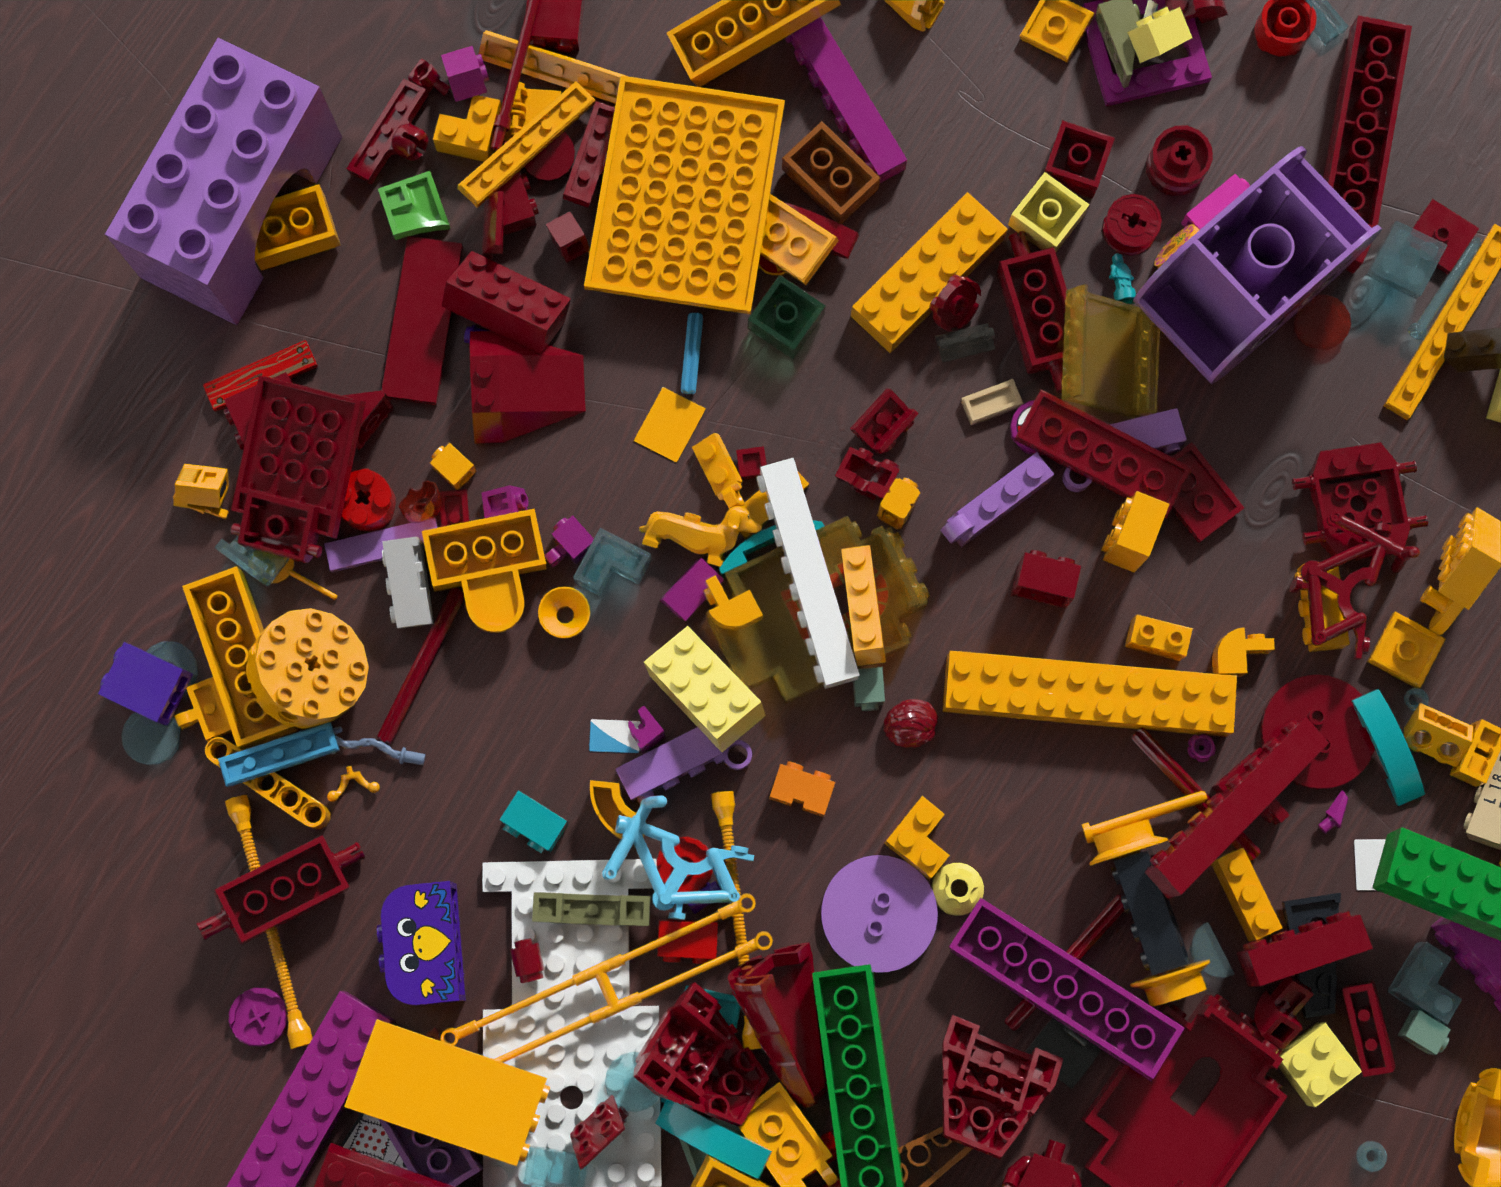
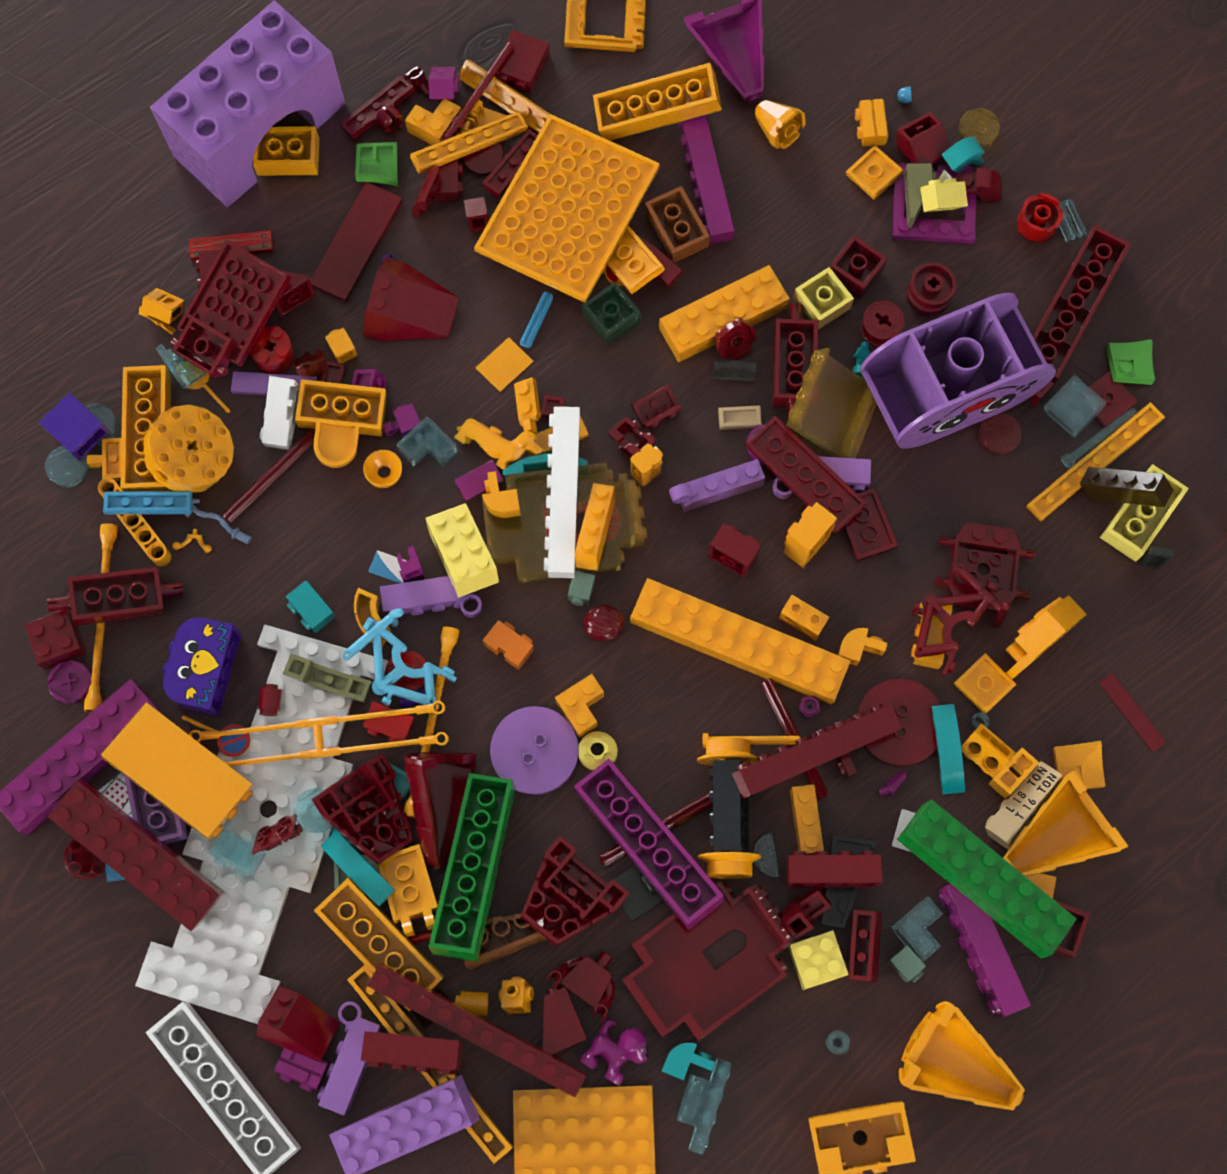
camera: 20 degrees right, 5 degrees down
dark red brick [441,251,571,354] -> none
none -> dark red brick [24,609,87,670]
none -> piece [182,715,251,757]
none -> bright green plate [1105,339,1155,385]

